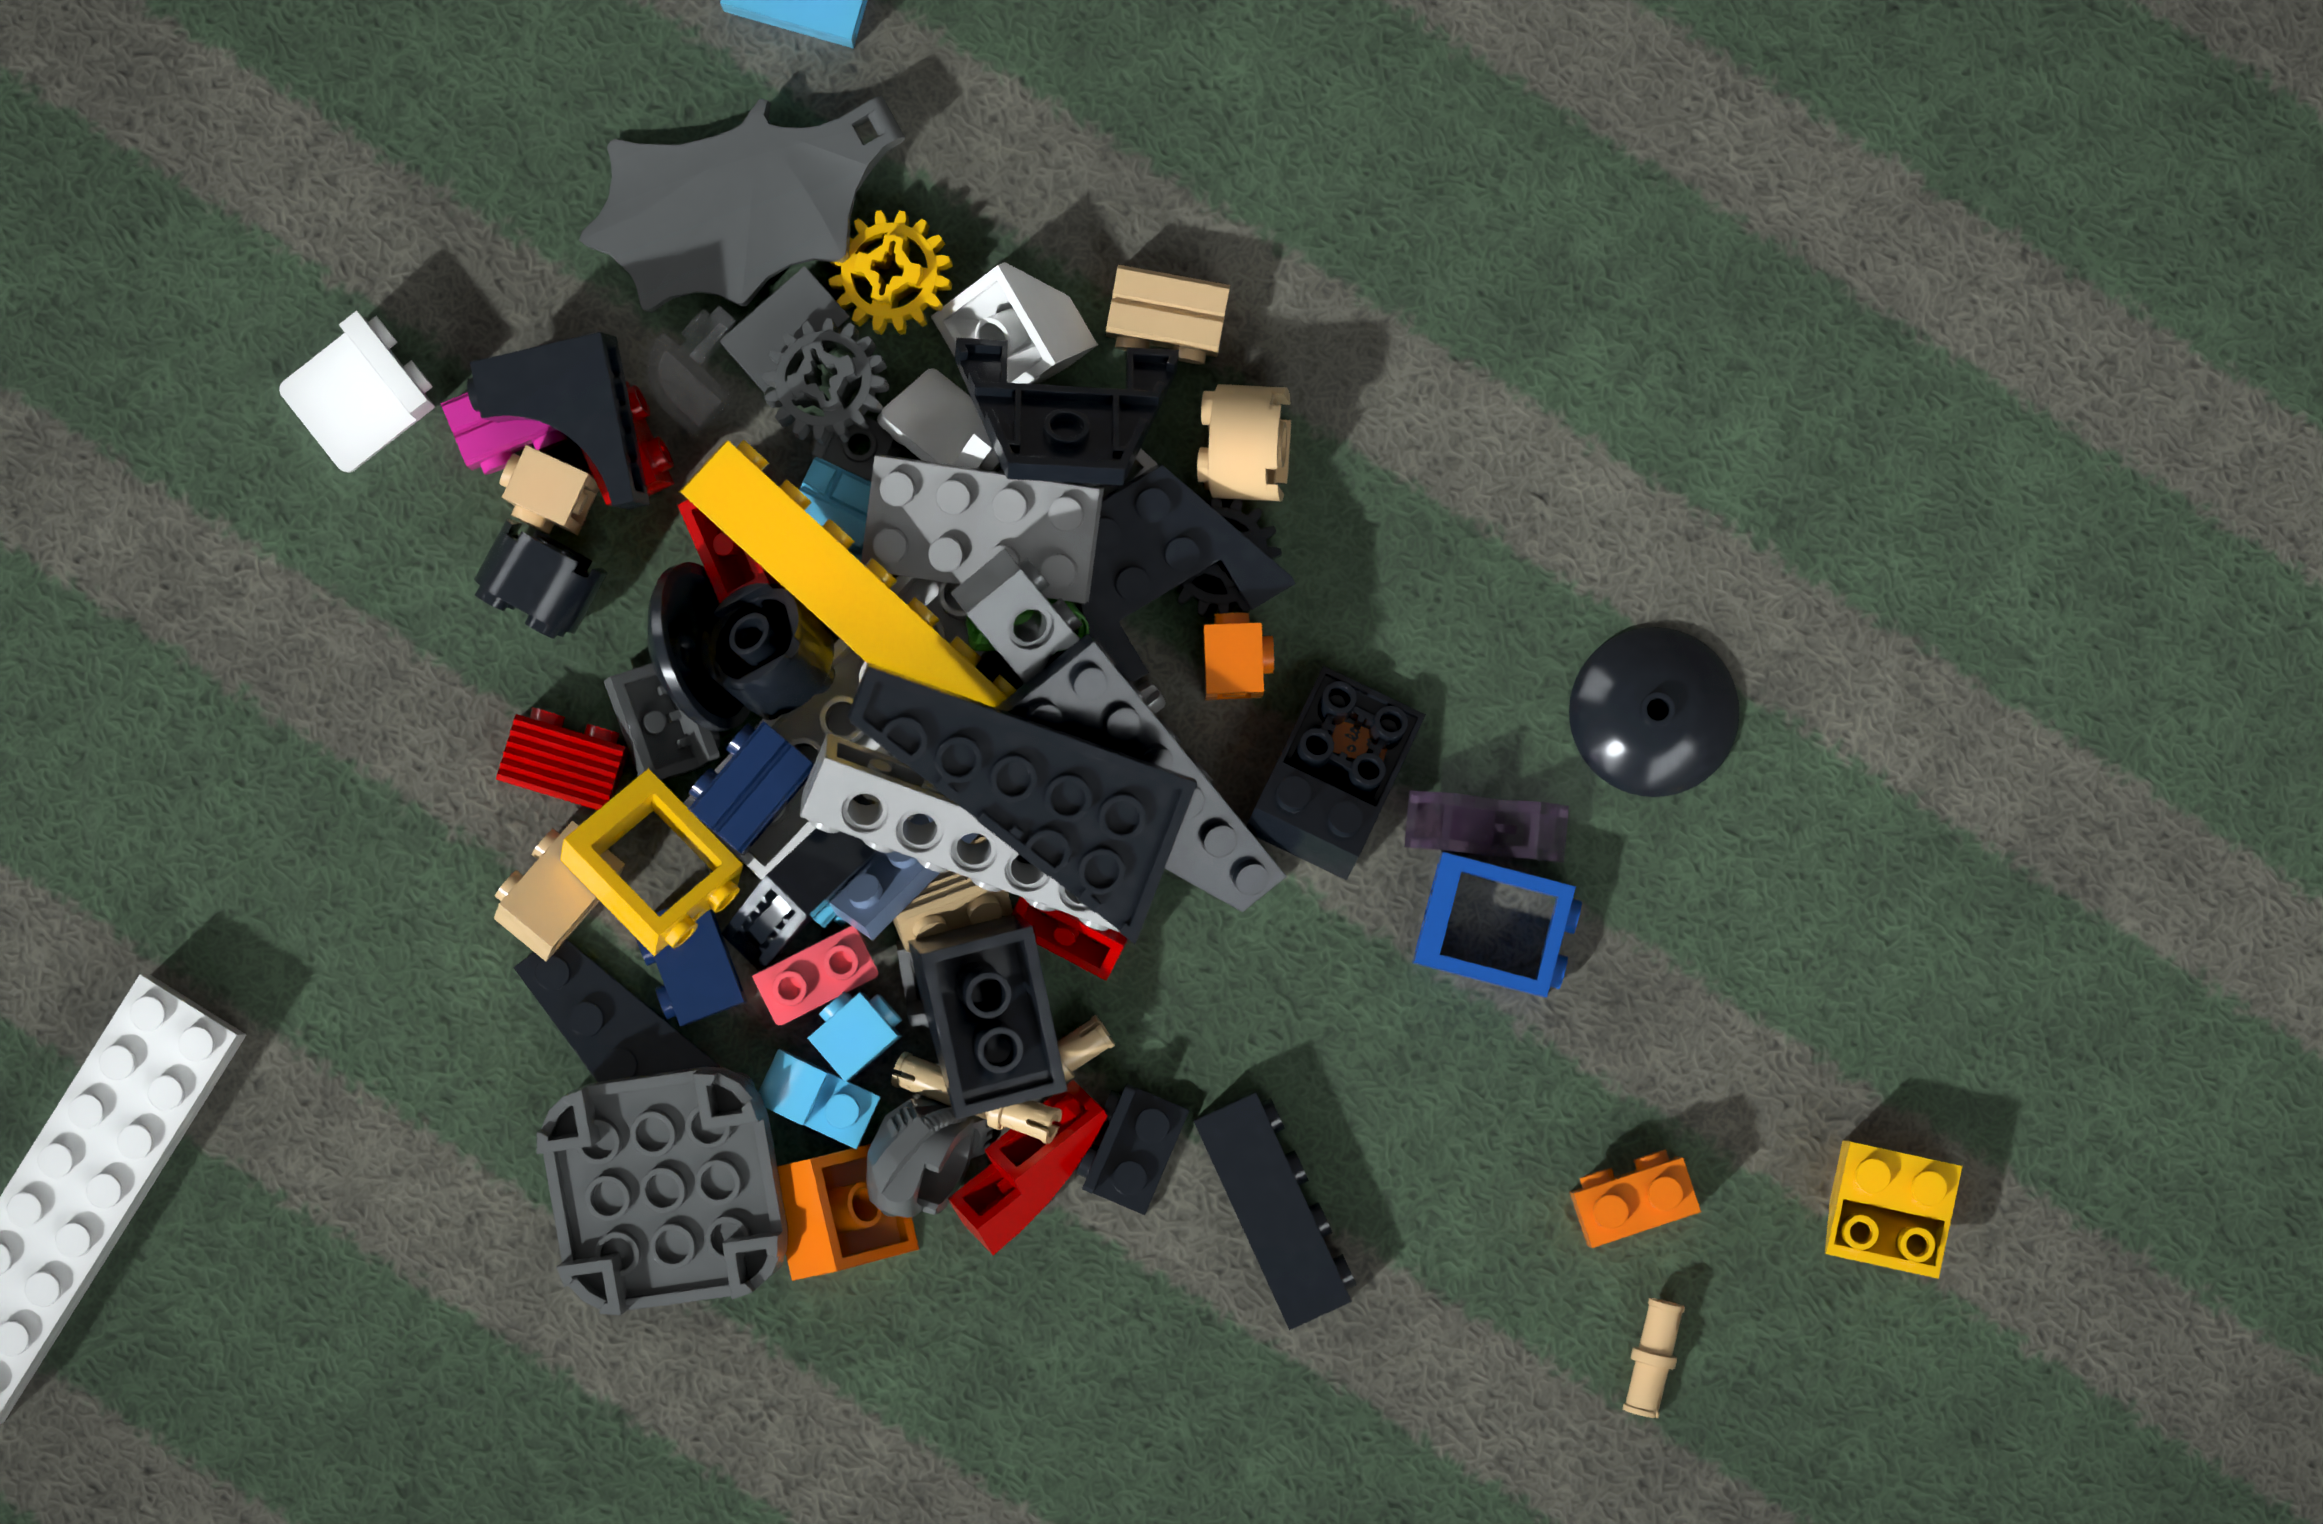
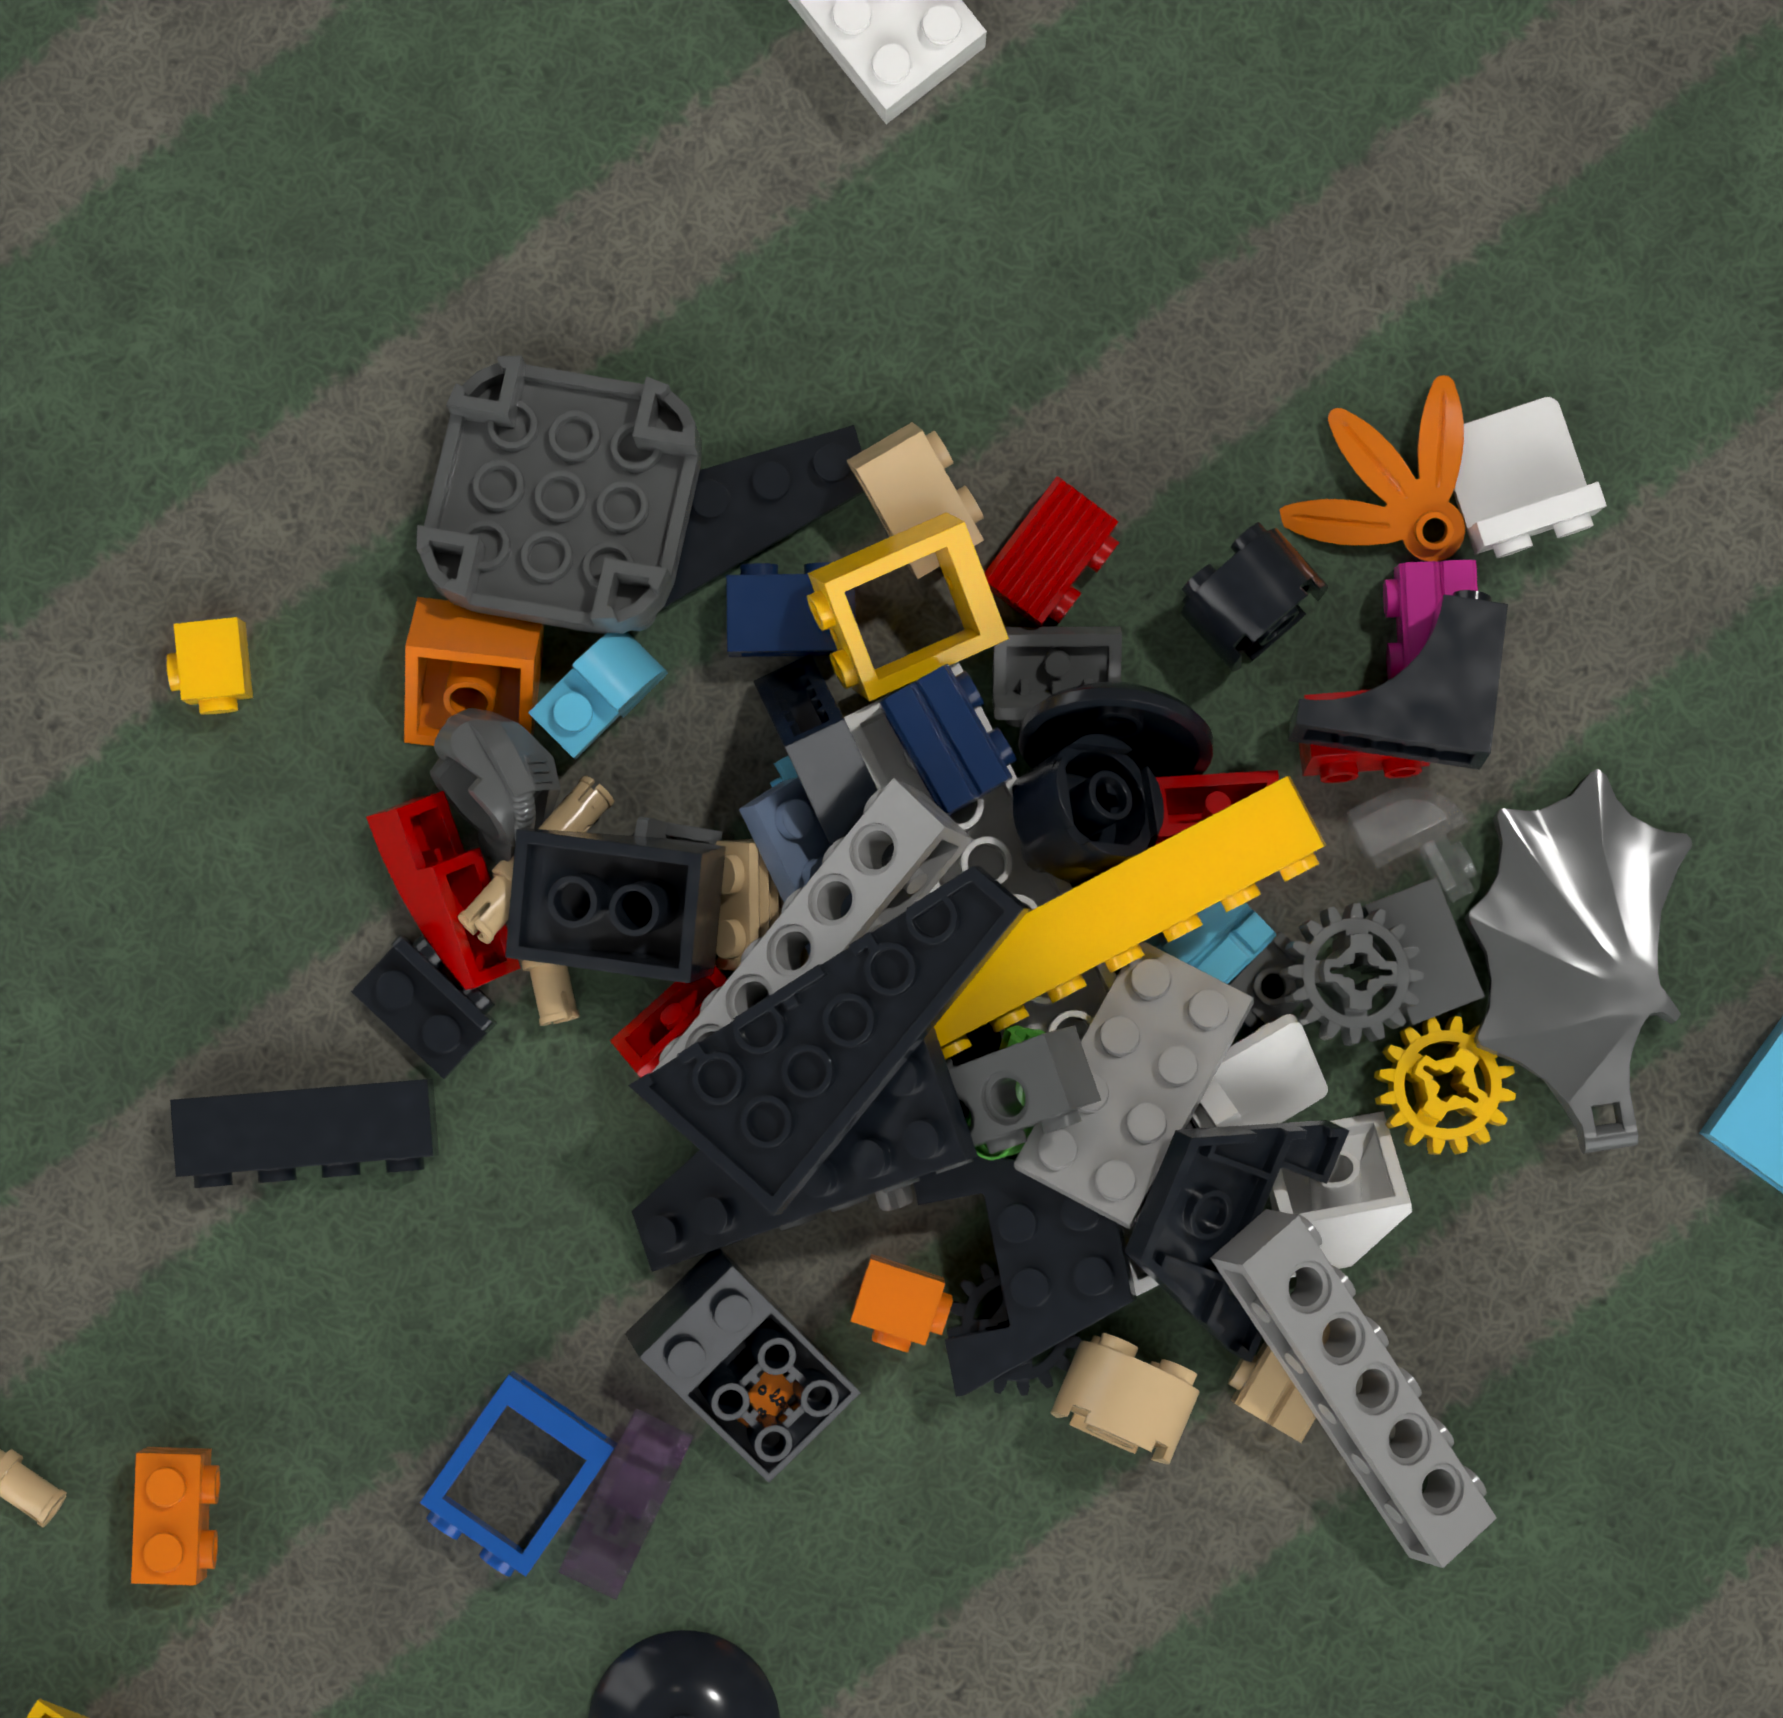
camera: 110 degrees right, 0 degrees up
tan brick [500,445,599,535] -> none
coral bracket [752,926,879,1026] -> none
medium azure brick [808,992,902,1082] -> none
none -> yellow brick [167,617,253,714]
none -> light grey brick [1210,1209,1497,1568]
none -> orange plant [1279,375,1465,562]

